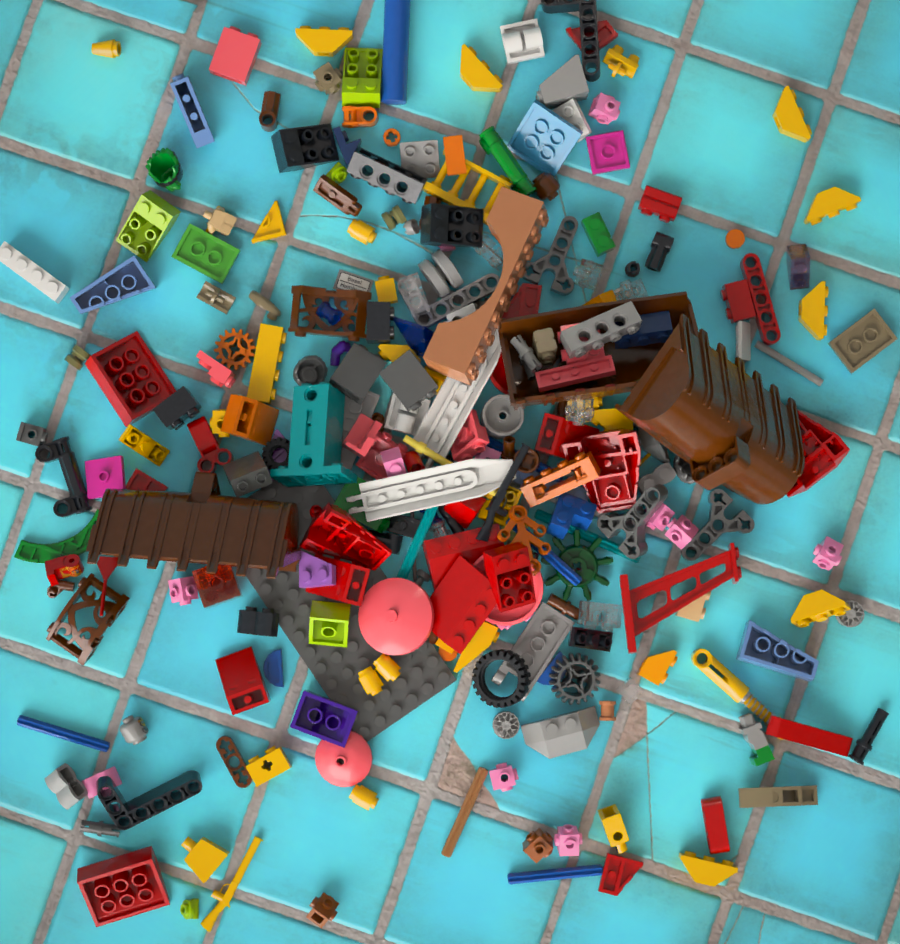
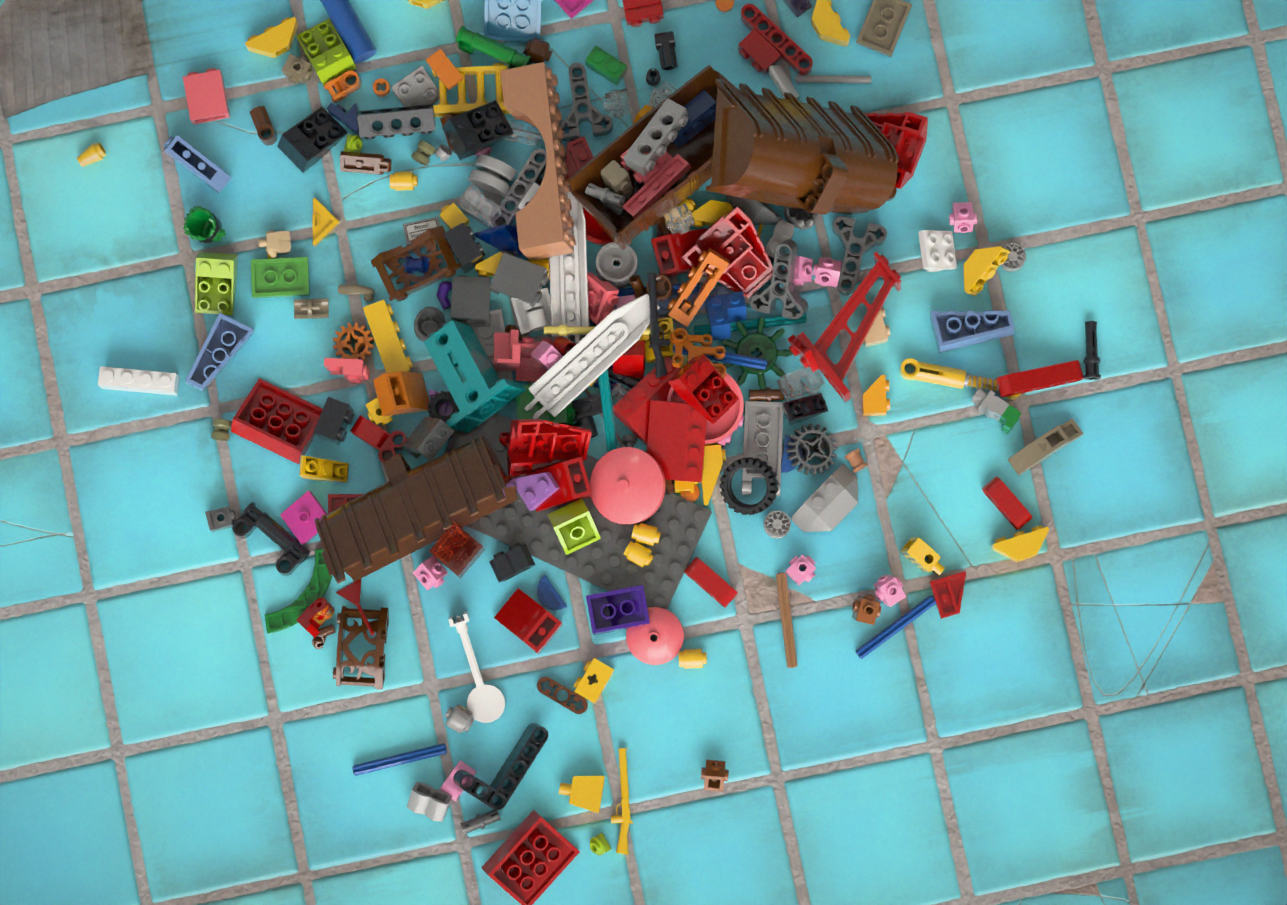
camera: 25 degrees left, 5 degrees down
none -> white piece [448,611,505,723]
none -> red beam [684,557,738,608]
none -> red wing [787,334,819,373]
none -> white plate [918,230,957,272]

